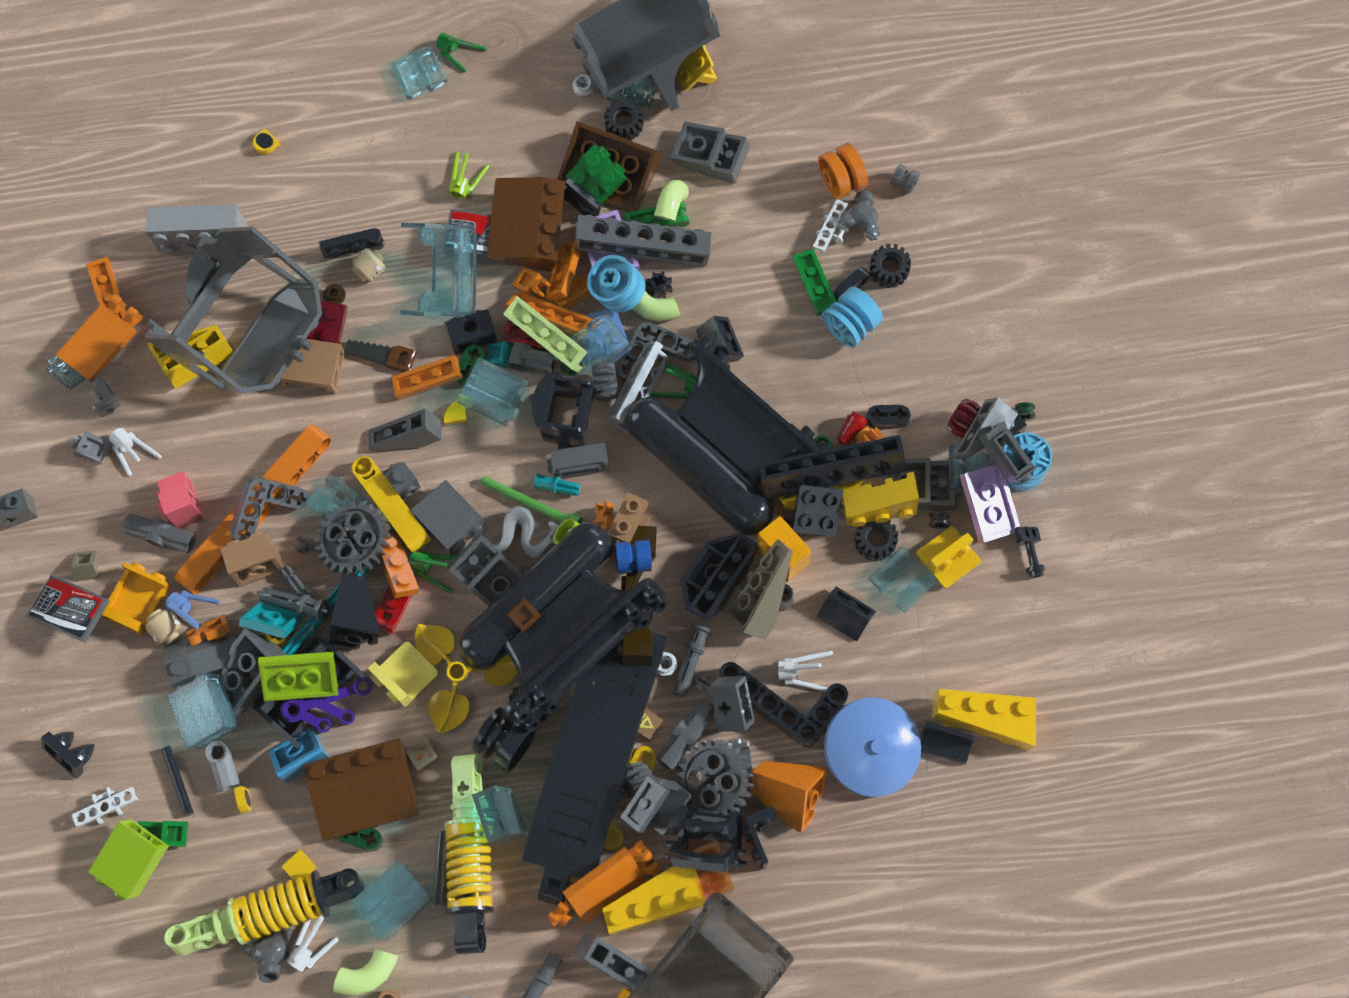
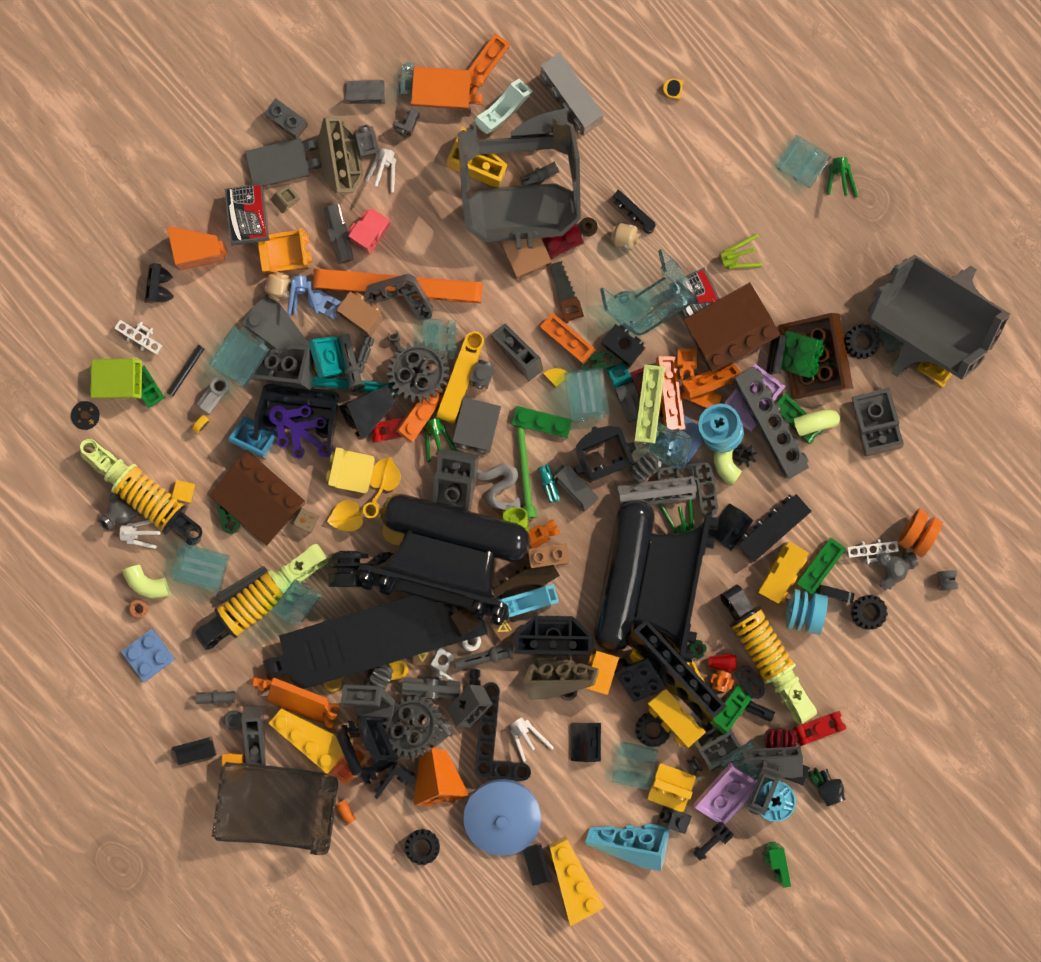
camera: 50 degrees right, 15 degrees up
orange plate [186,615,231,646] -> none
lime tile [258,652,338,701] -> none
reddish brown tile [506,598,541,632] -> none
white plate [573,75,594,96] -> none
blue wheel [615,540,652,574] -> none
none -> piece [71,401,100,430]
none -> orange slope [167,226,227,270]
none -> dark grey tile [224,710,242,730]
none -> dark grey tile [245,138,321,187]
none -> light blue plate [308,290,342,320]
none -> dark tan wedge [317,117,364,193]
none -> orange pin [334,799,356,825]
none -> flat silver panel [346,80,385,104]
none -> black tyre [405,829,440,865]
none -> light grey bracket [428,648,454,681]
none -> light aqua arch [473,79,533,134]
none -> medium nougat tile [491,618,517,641]
none -> medium azure arch [499,584,559,618]
none -> green plate [512,406,572,438]
none -> dark grey pin [520,161,559,186]
none -> medium azure wedge [585,824,670,871]
none -> black bracket [657,806,692,834]
none -> green plate [710,685,752,735]
none -> piece [720,584,817,725]
none -> black brick [737,494,812,562]
none -> black piece [746,701,775,722]
none -> yellow wedge [756,542,809,604]
none -> green plate [762,842,791,888]
none -> red plate [793,710,847,746]
none -> black piece [817,769,846,807]

